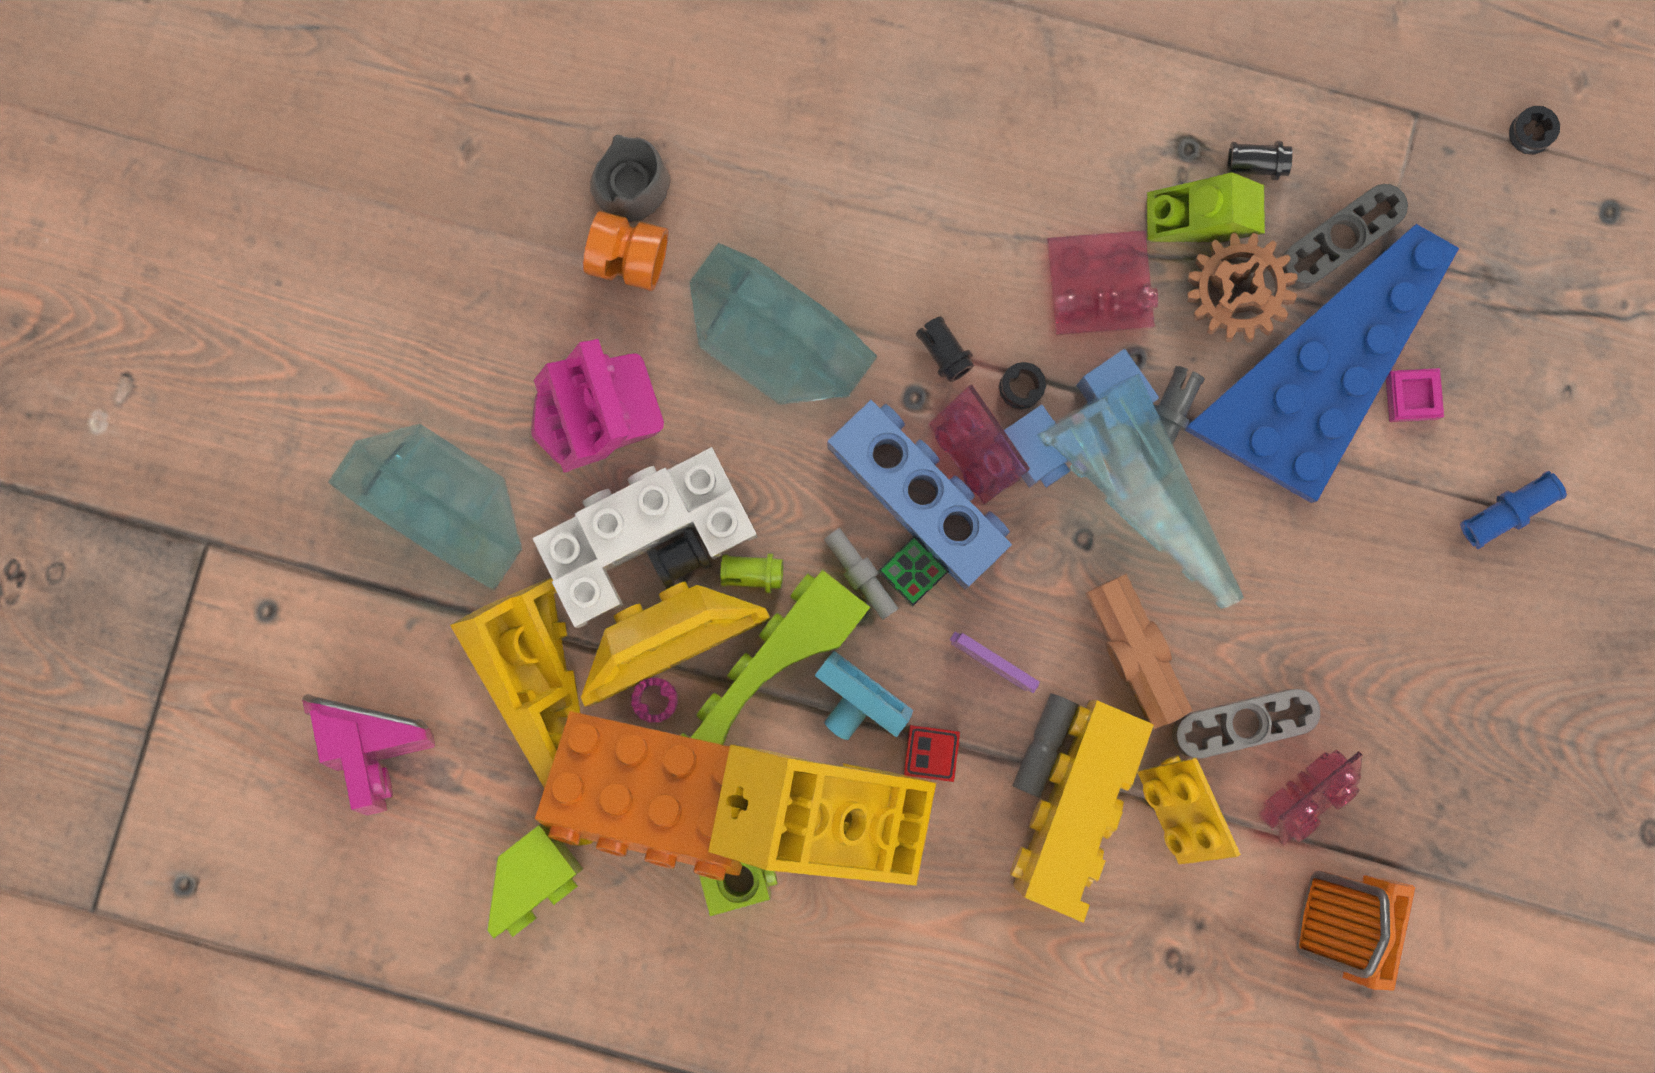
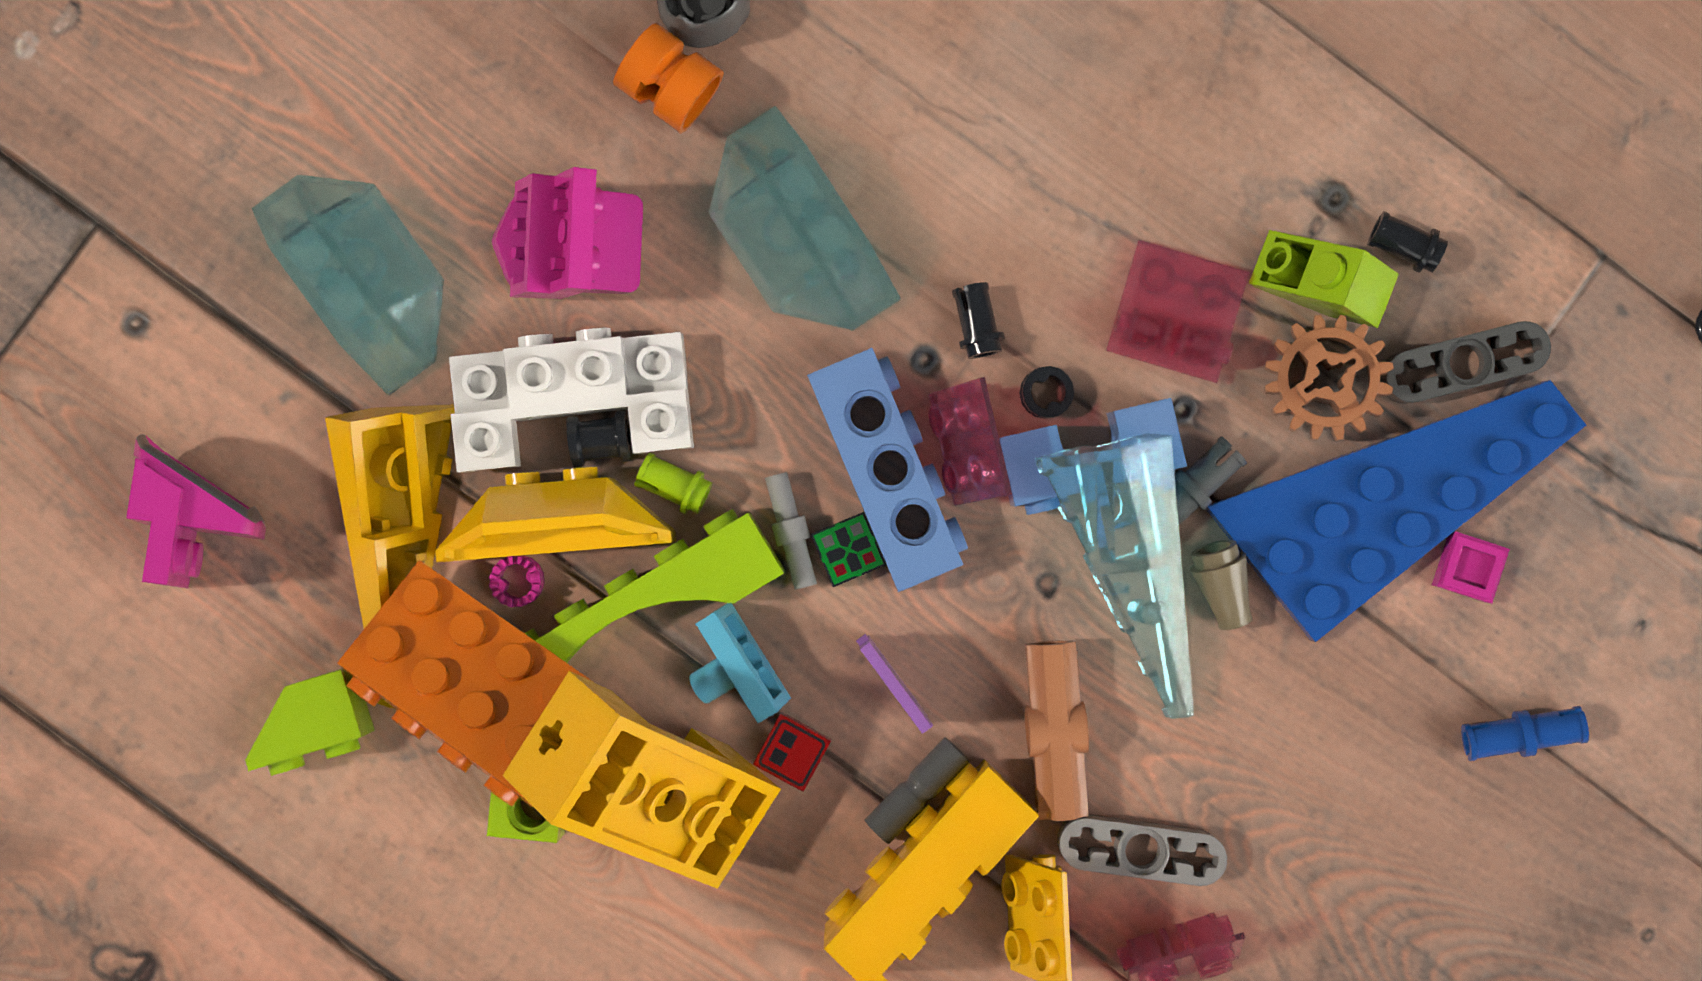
camera: 25 degrees right, 5 degrees up
none -> dark tan cone [1189,540,1253,630]

